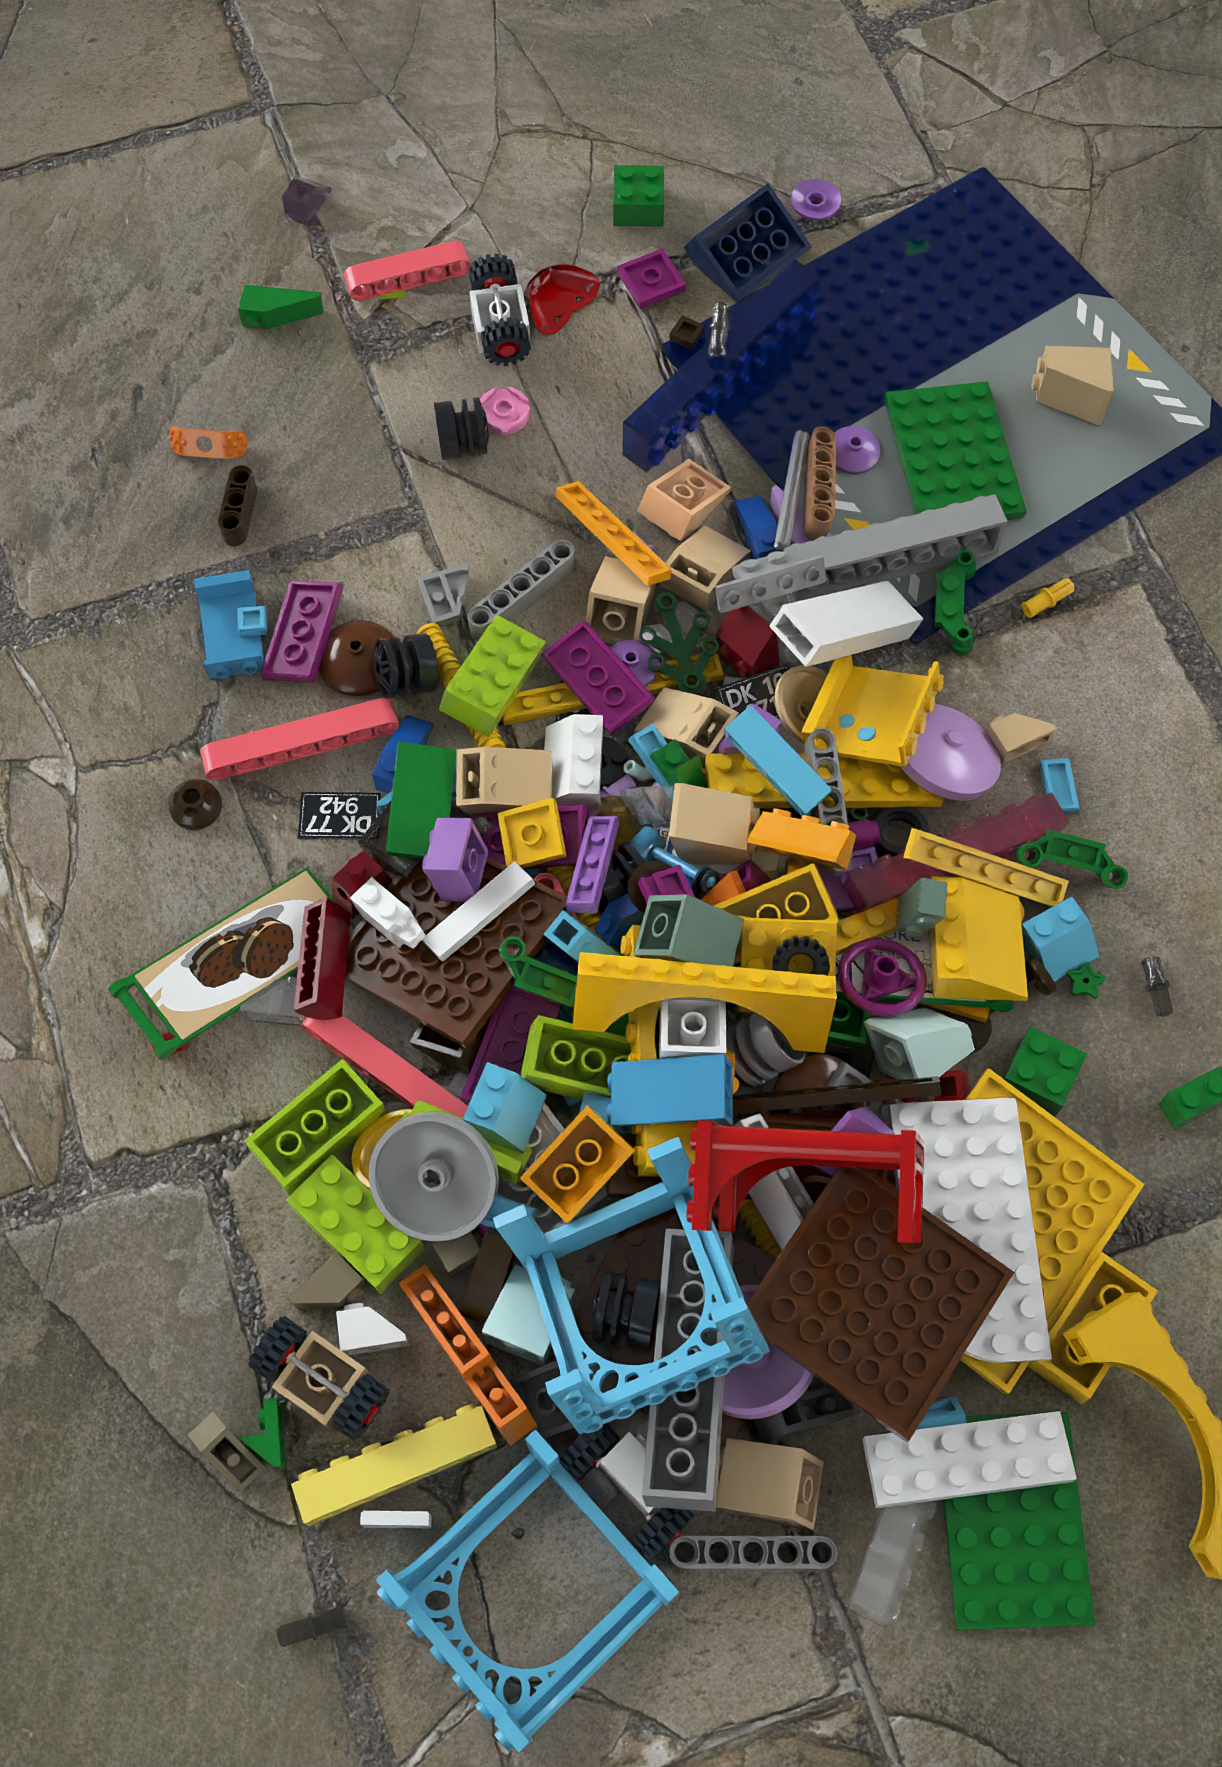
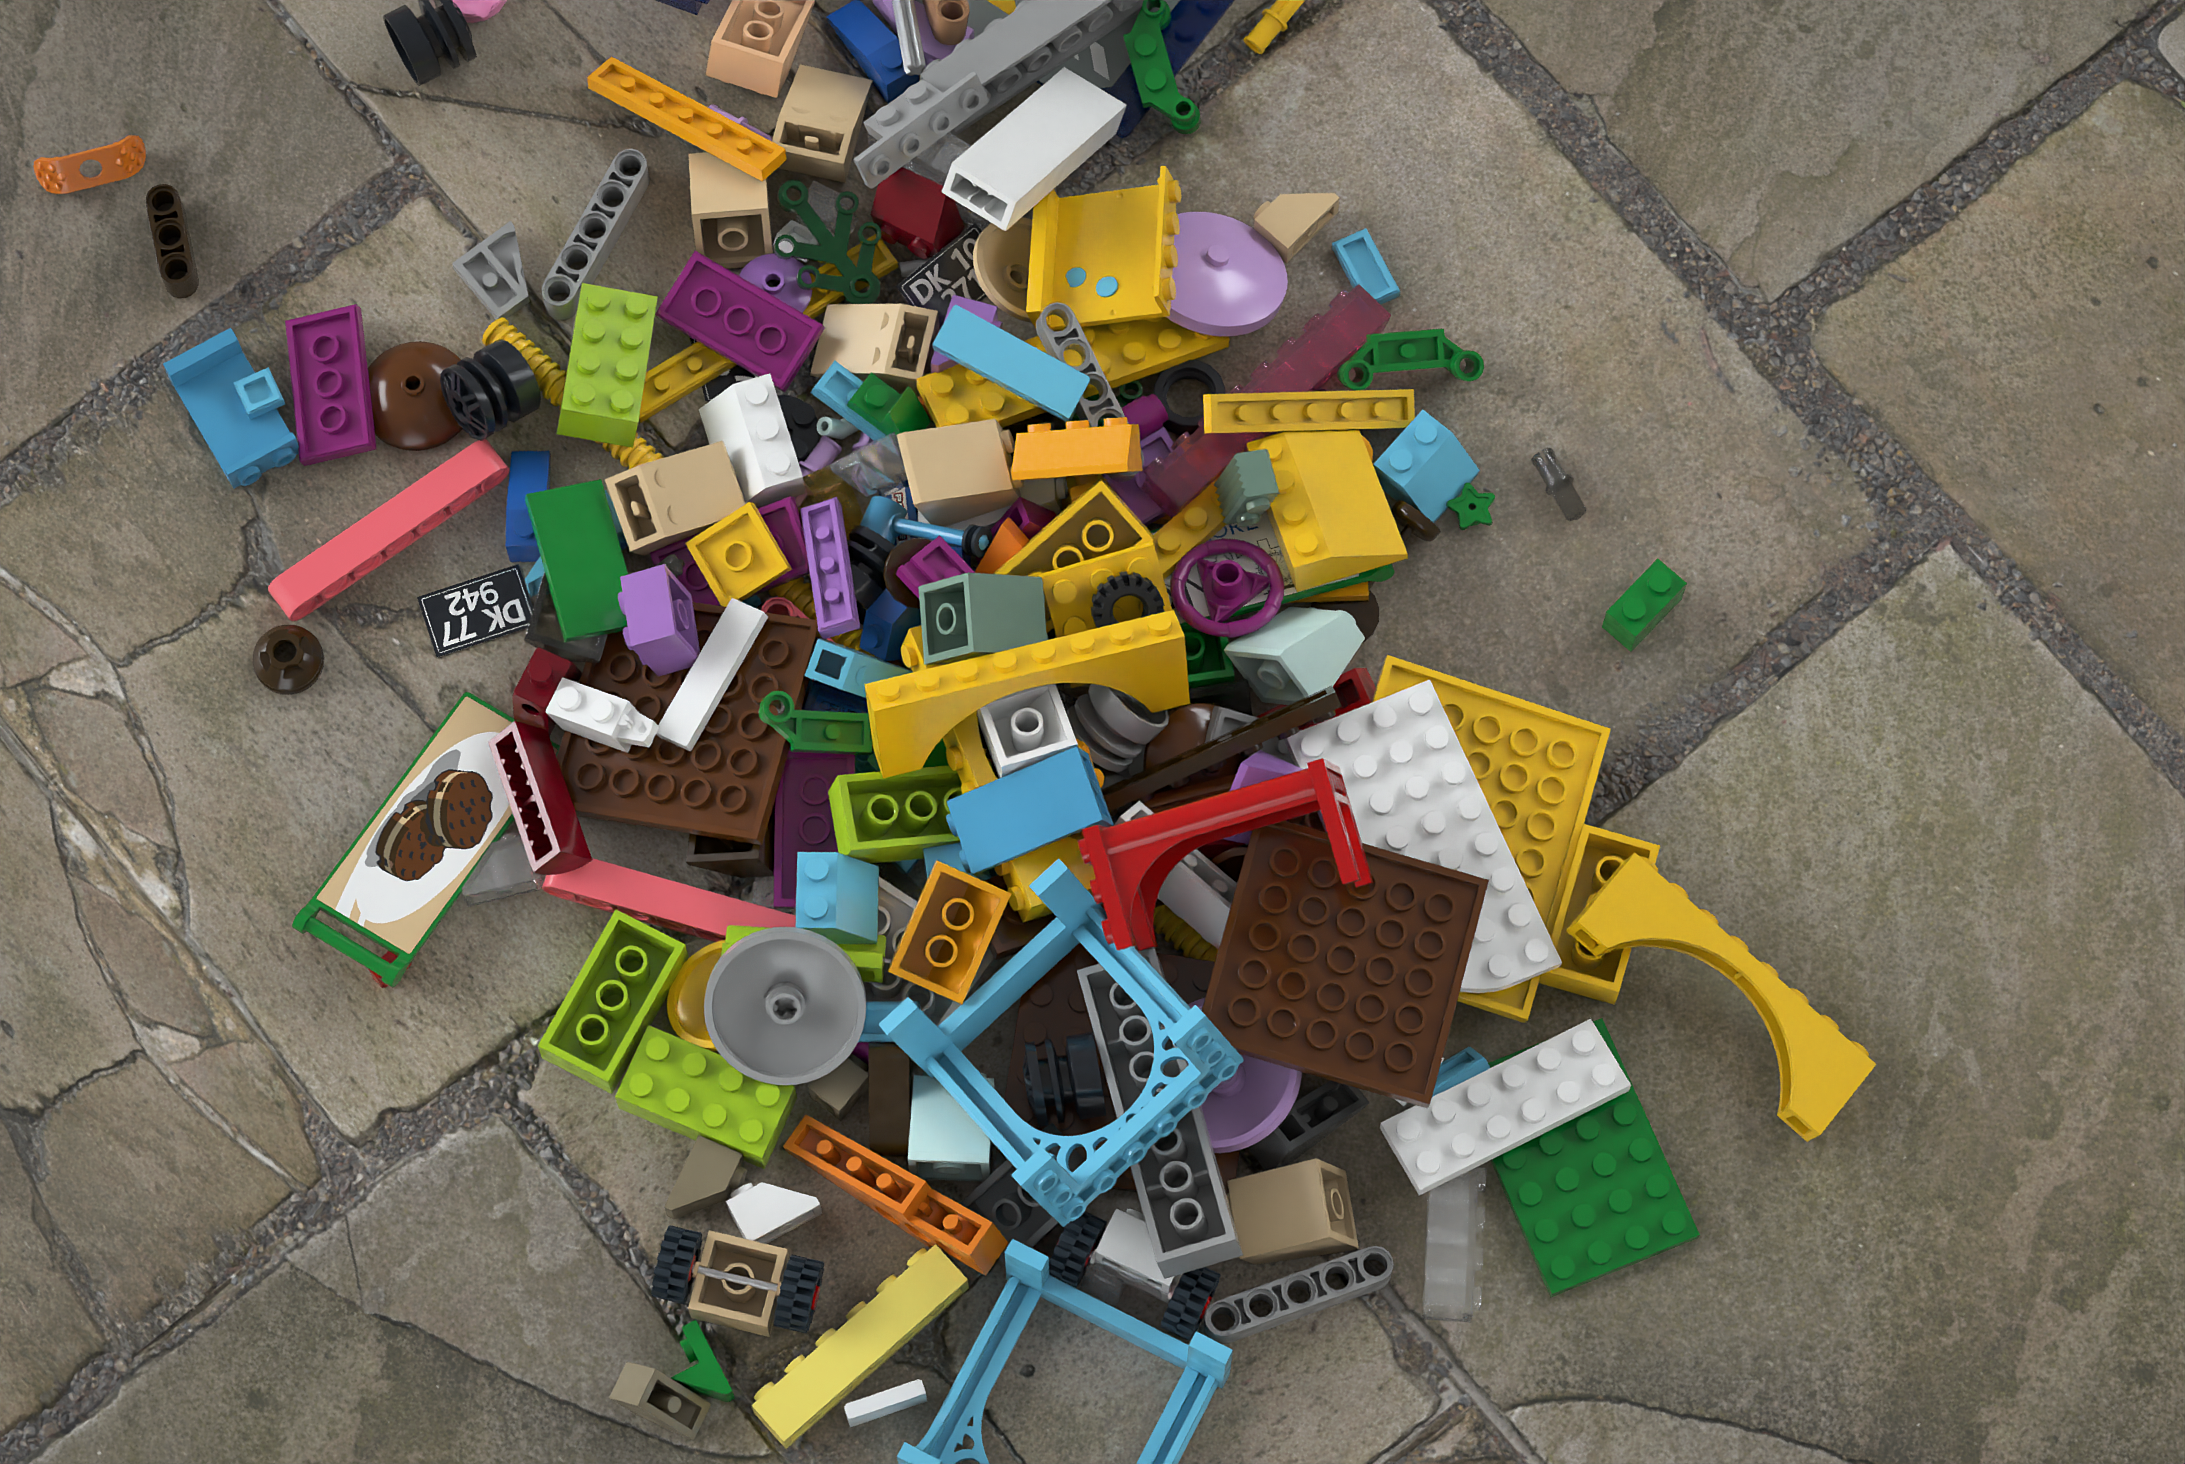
camera: 20 degrees left, 5 degrees up
green brick [1003,1026,1087,1117] -> none

